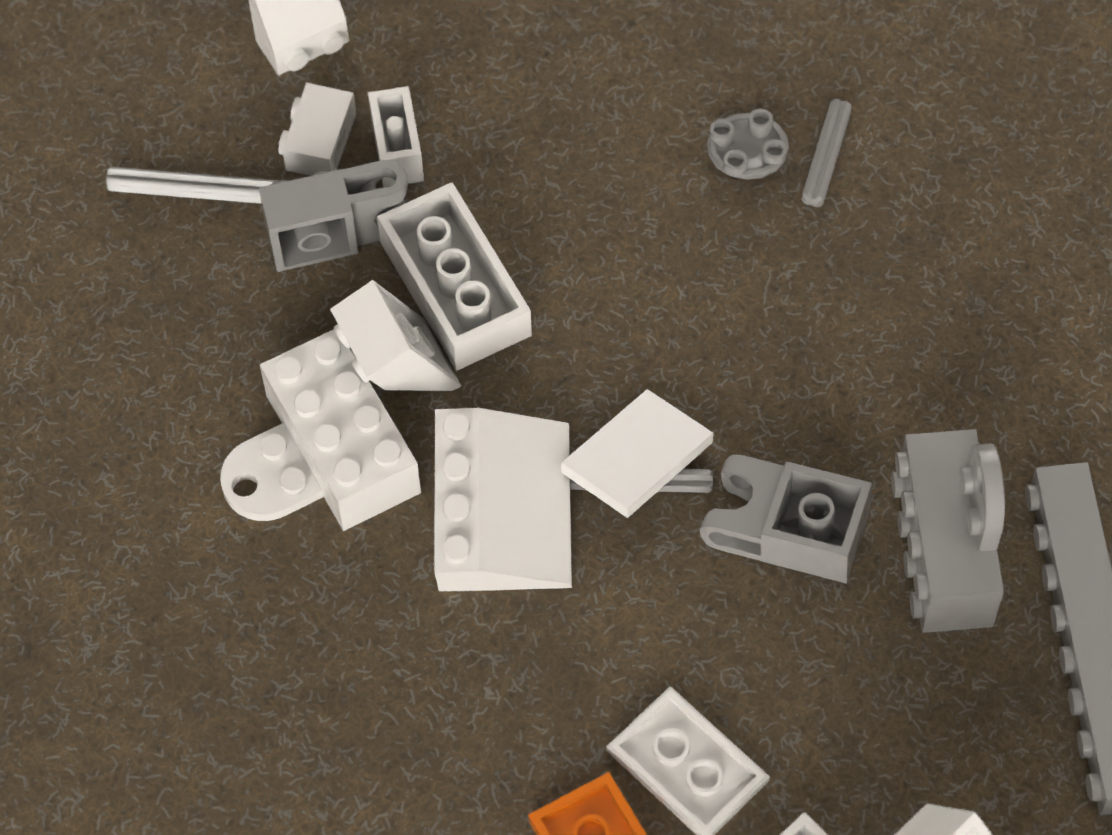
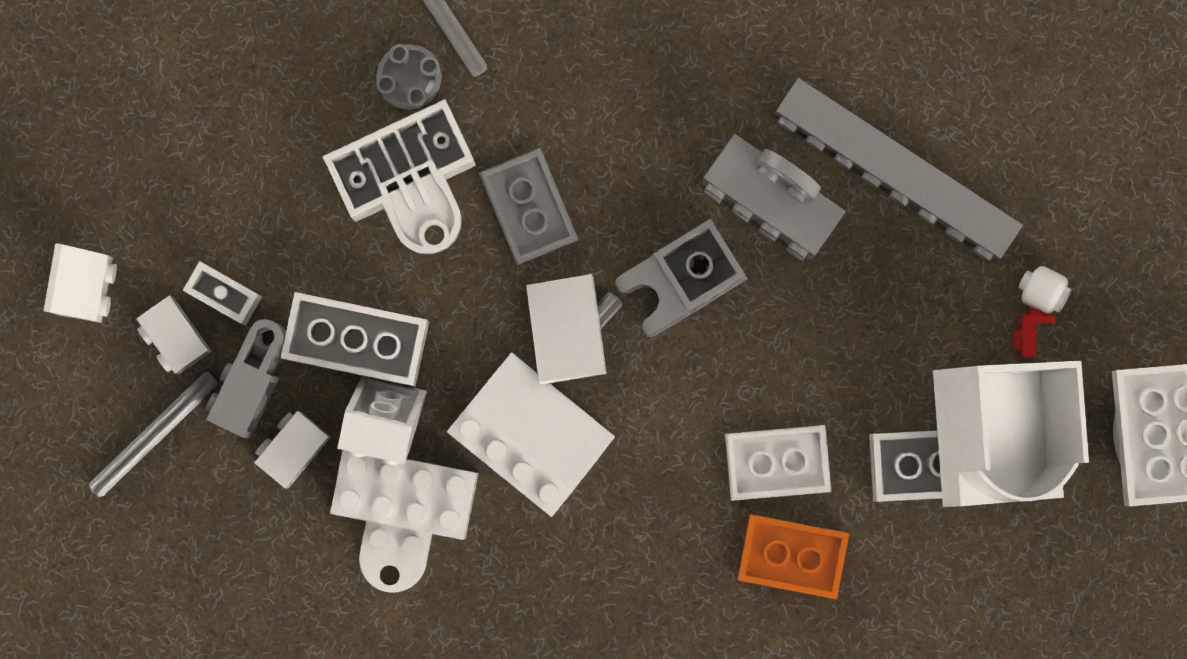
camera: 50 degrees left, 25 degrees up
none -> white brick [254,411,331,489]
none -> white brick [323,99,476,254]
none -> light grey tile [479,148,578,265]

